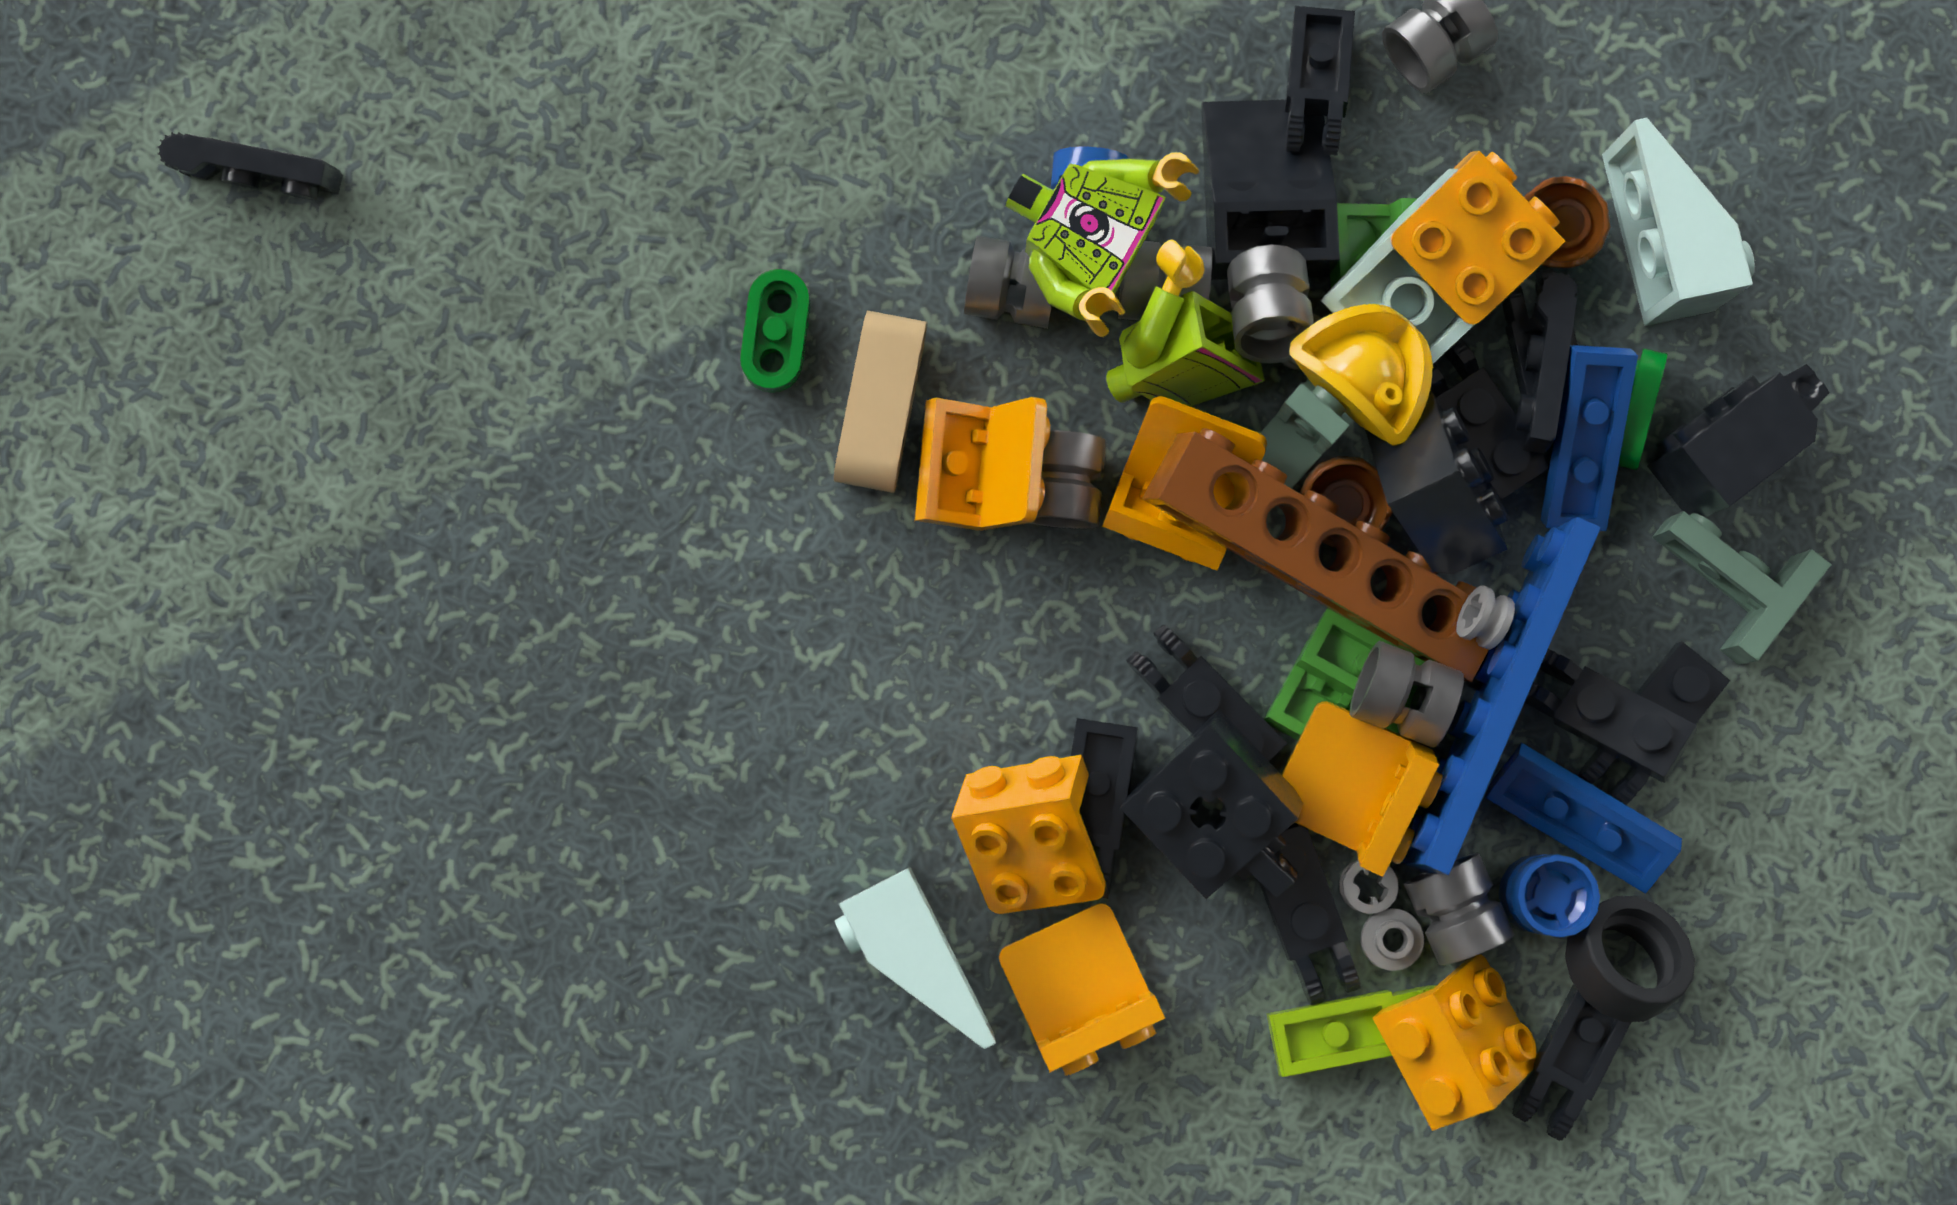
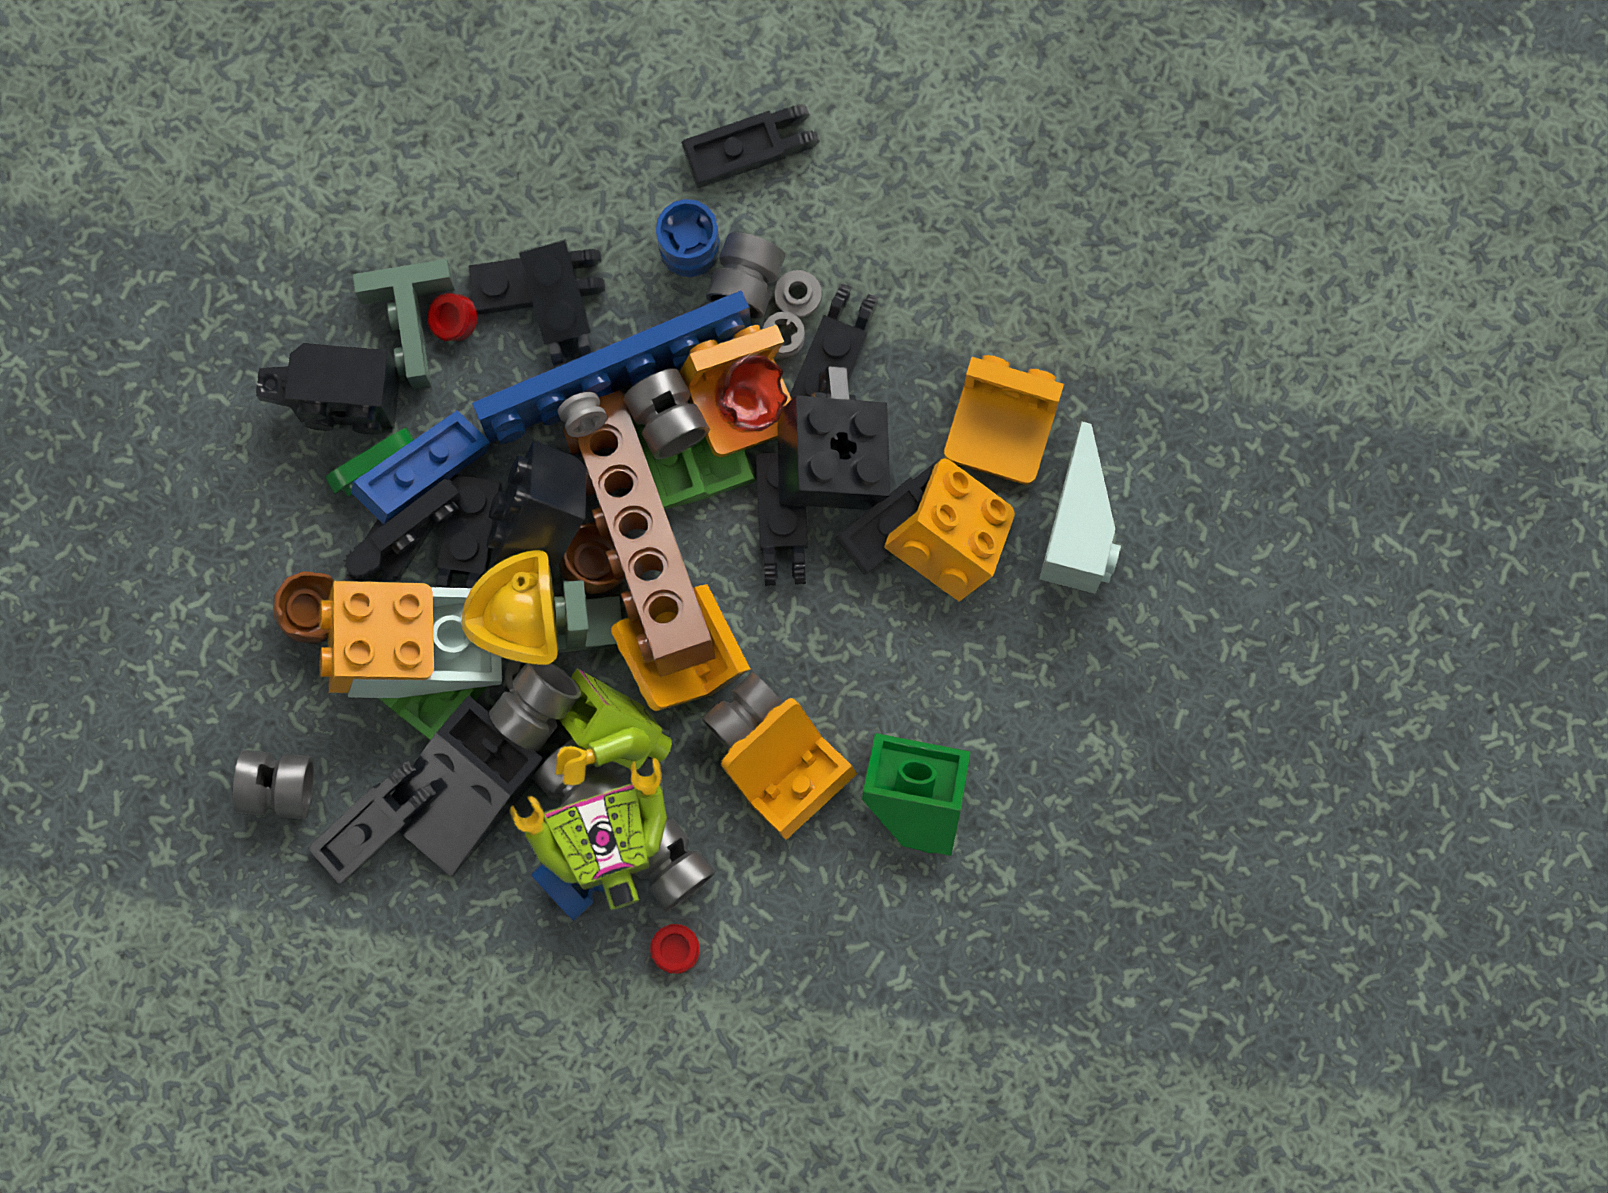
camera: 130 degrees left, 5 degrees down
green plate [740,269,810,393] -> none
tan beam [834,310,927,493] -> none
lime hinge [1266,985,1437,1077] -> none
light orange bracket [1372,954,1537,1131] -> none
blue plate [1486,742,1682,894] -> none
black tyre [1565,896,1695,1022] -> none
light aqua slope [1602,118,1755,326] -> none
none -> red tile [427,293,477,341]
none -> red tile [650,924,700,974]
none -> clear red hair [714,354,788,433]
none -> green slope [862,733,971,856]

